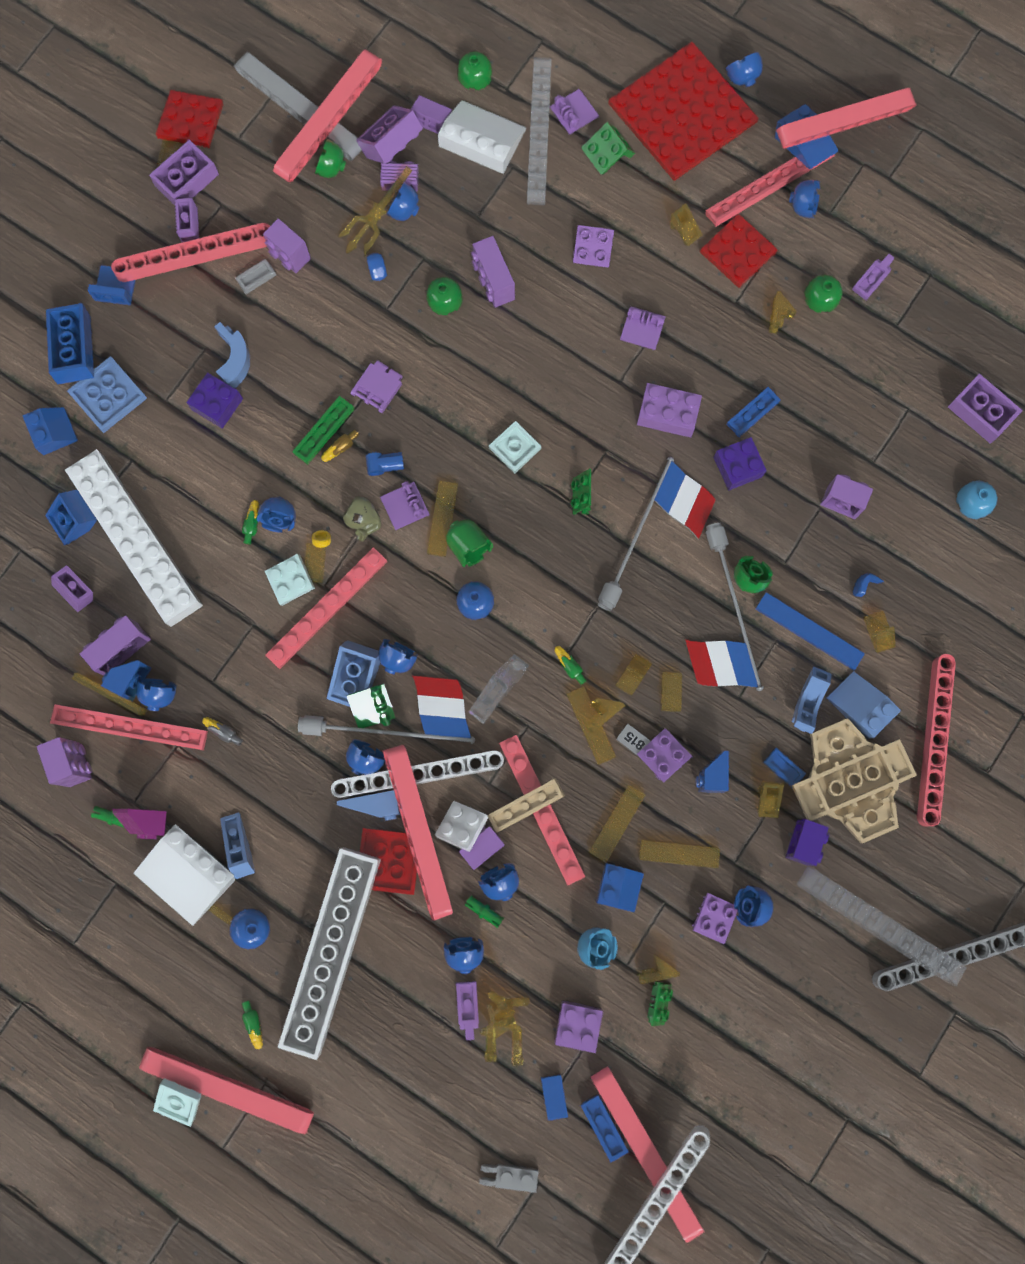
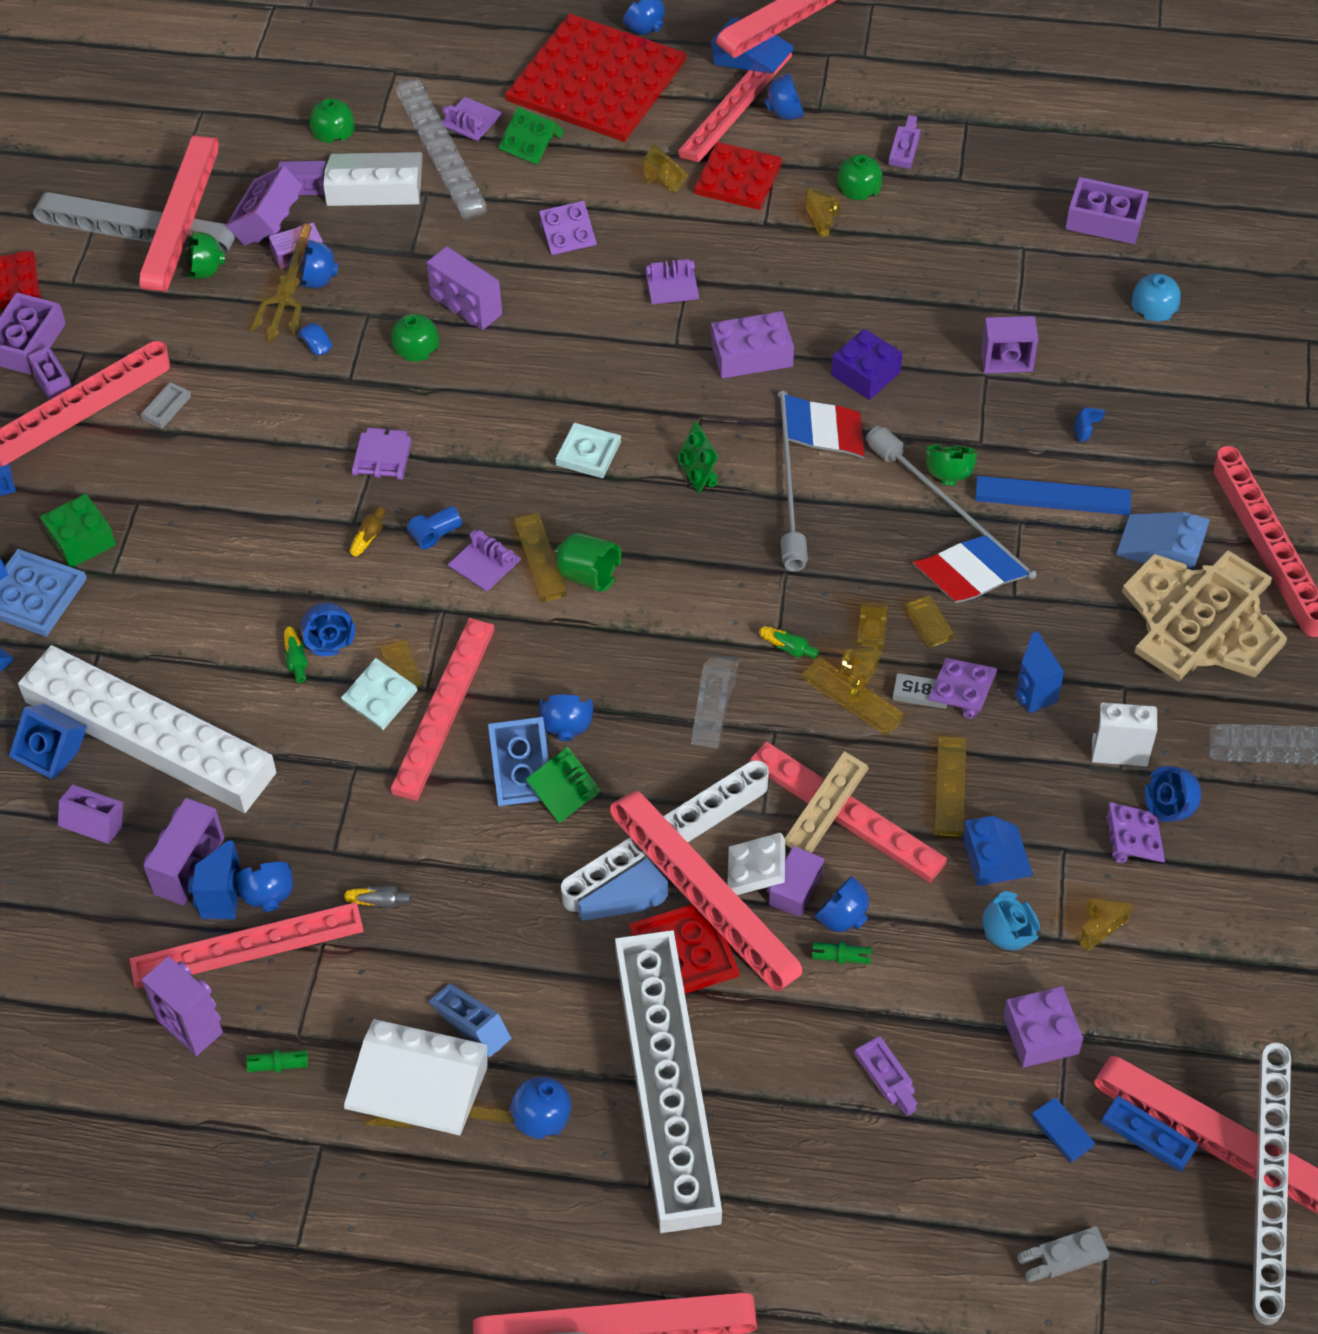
camera: 25 degrees left, 25 degrees down
clear yellow tile [71,673,147,717] -> none
magenta slope [113,809,167,839] -> none
dark purple brick [186,372,243,429] -> none
medium blue arch [215,322,250,389] -> none
green piece [242,1000,263,1049] -> none
medium lavender brick [263,219,311,273] -> none
green plate [292,396,355,465] -> none
flag [298,676,475,744] -> none
yellow tile [312,530,331,548] -> none
olive piece [343,496,381,542] -> none
blue cylinder [346,739,385,776] -> none
blue cylinder [444,937,484,974] -> none
blue cylinder [457,581,494,620] -> none
clear yellow piece [480,991,530,1066] -> none
clear yellow tile [639,840,720,868] -> none
green hinge [647,981,673,1026] -> none
blue plate [726,387,781,438] -> none
clear yellow slope [758,782,784,818] -> none
blue tile [763,748,806,789] -> none
dark purple brick [785,819,829,866] -> none
medium blue arch [792,666,832,734] -> none
clear yellow slope [864,611,895,653] -> none
none -> green brick [40,493,116,568]
none -> white panel [1092,703,1157,766]

